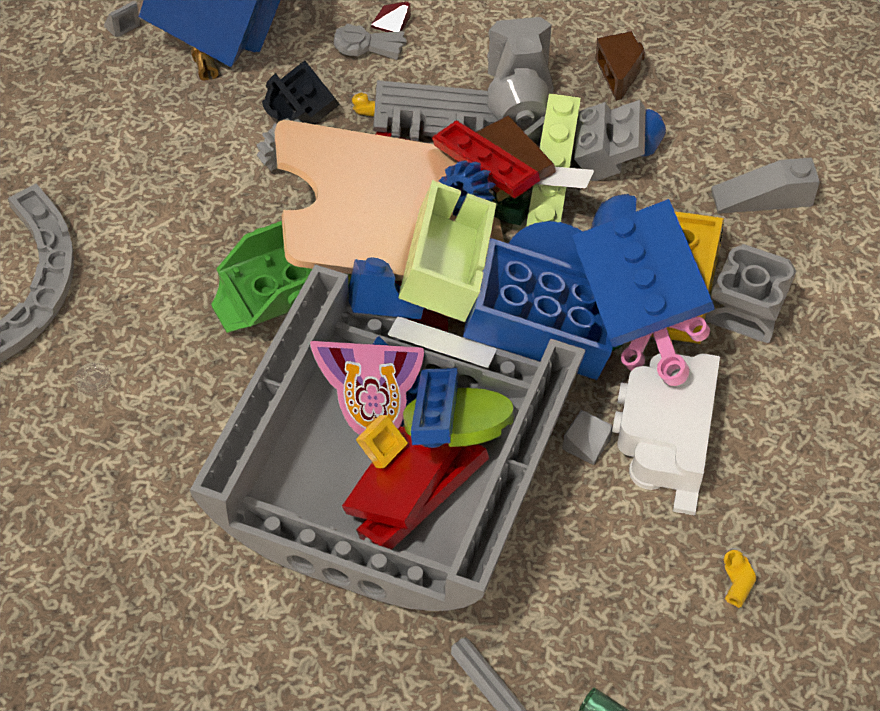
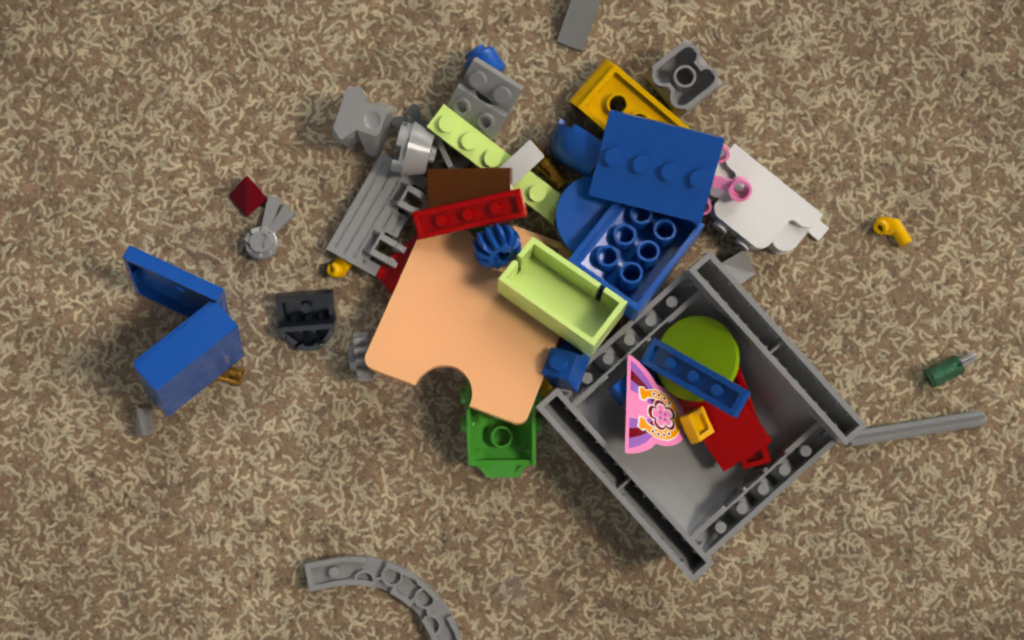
camera: 60 degrees left, 35 degrees up
white sticker [388,316,497,368] -> none
reddish brown slope [595,31,645,101] -> none
none -> pearl gold pin [530,138,570,191]

